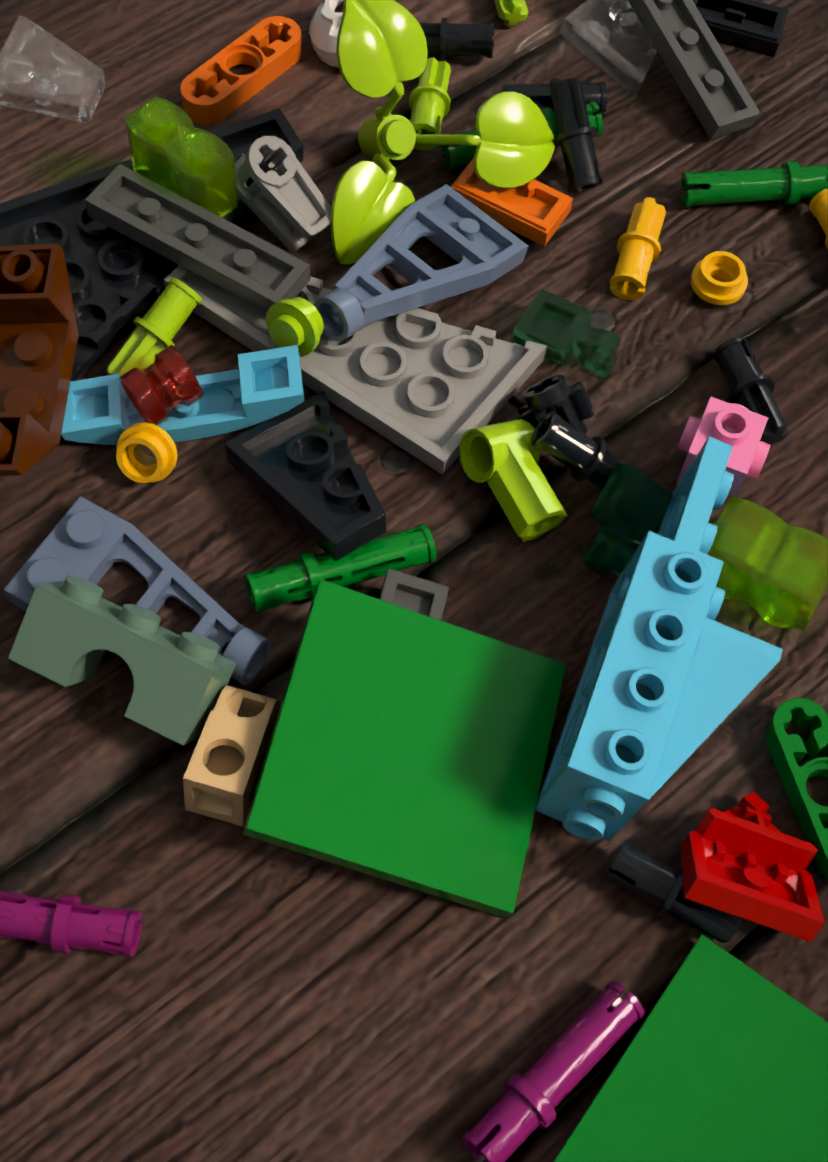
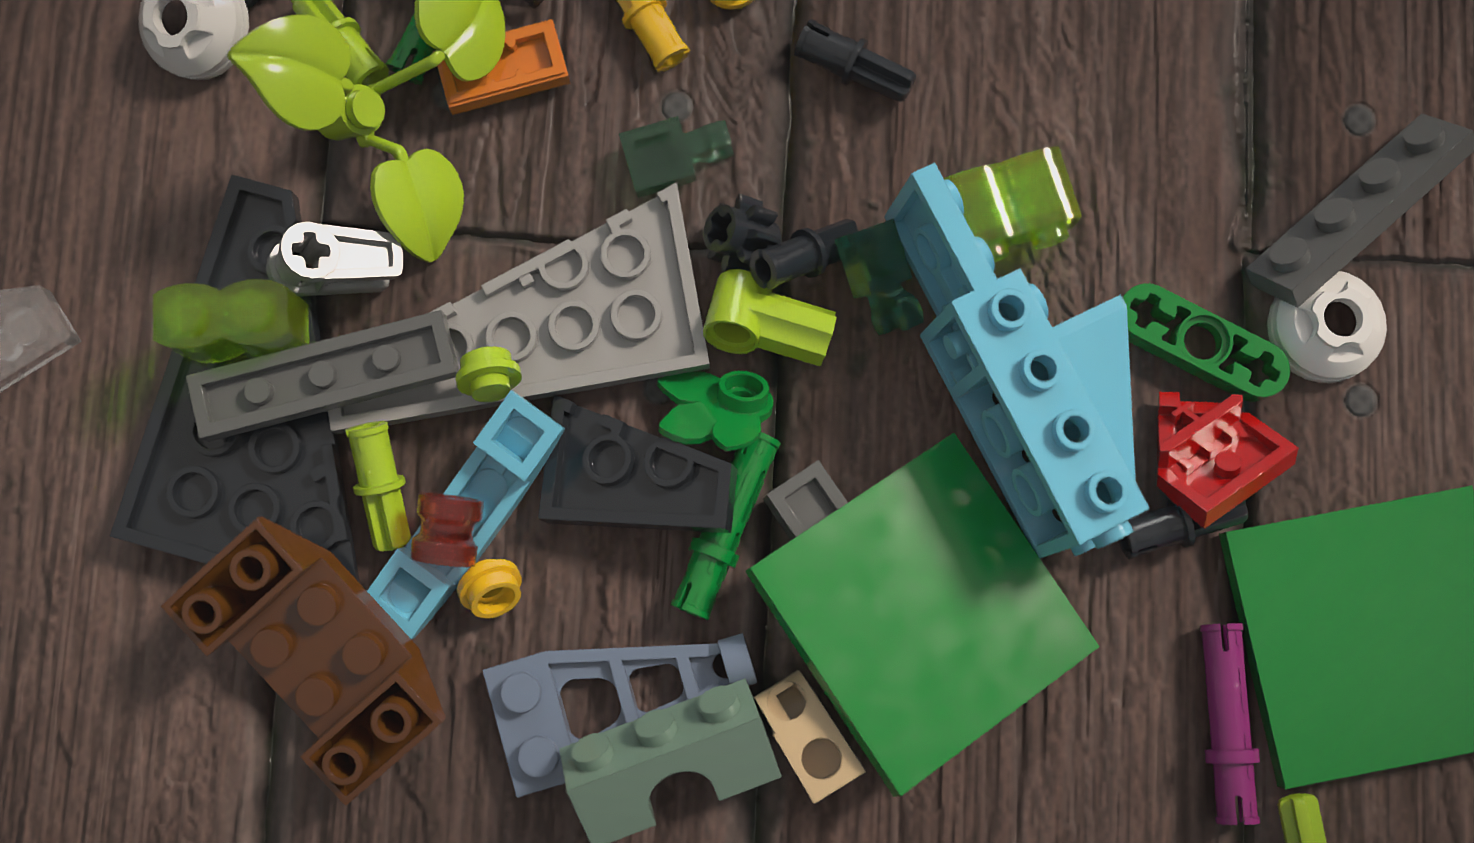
camera: 45 degrees left, 20 degrees up
orange beam [180,16,302,125] -> none
sand blue plate [314,184,528,342] -> none
bright pink brick [676,397,771,506] -> none
none -> green plate [657,371,774,451]

